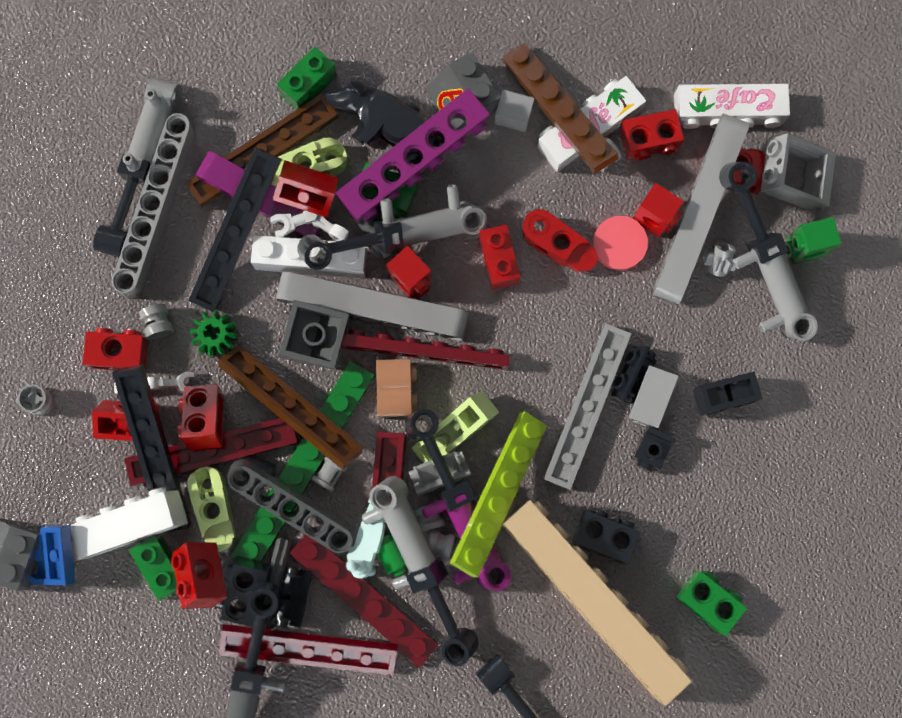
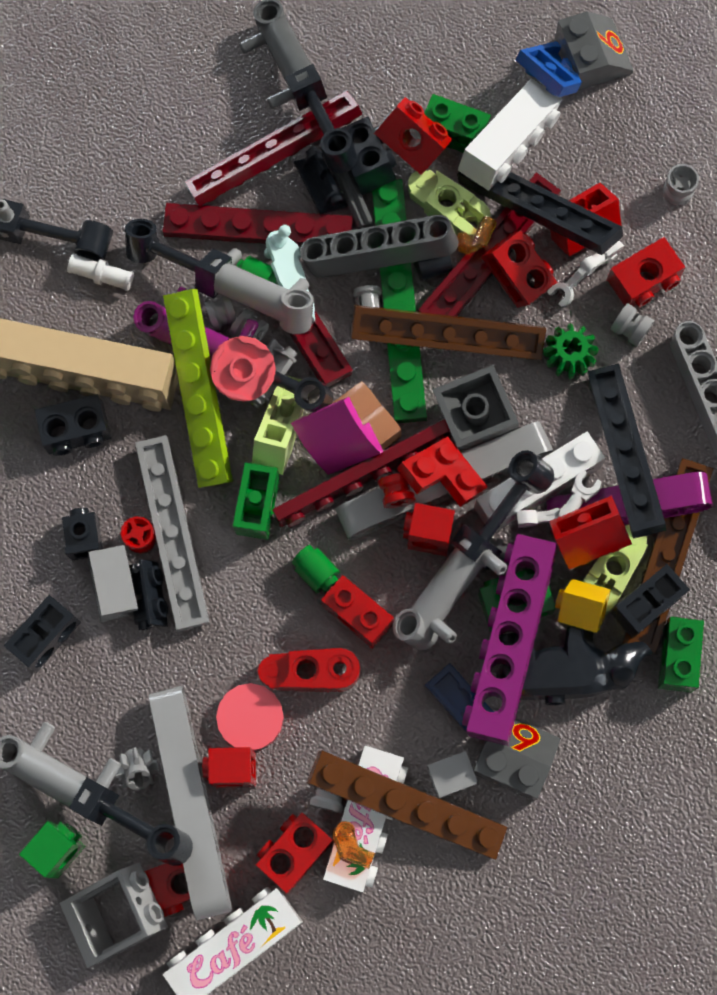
camera: 150 degrees right, 5 degrees down
none -> white pin [67,253,134,291]
none -> red wheel [120,516,157,554]
none -> coral tile [210,336,276,402]
none -> green brick [233,463,280,540]
none -> dark pink slope [291,397,383,475]
none -> green brick [291,545,340,594]
none -> clear orange arm [333,821,375,869]
none -> red wheel [378,473,416,508]
none -> red plate [397,437,488,507]
none -> dark blue plate [425,663,494,733]
none -> clear orange arm [457,216,497,254]
none -> yellow brick [555,579,611,633]
none -> black brick [610,564,690,639]

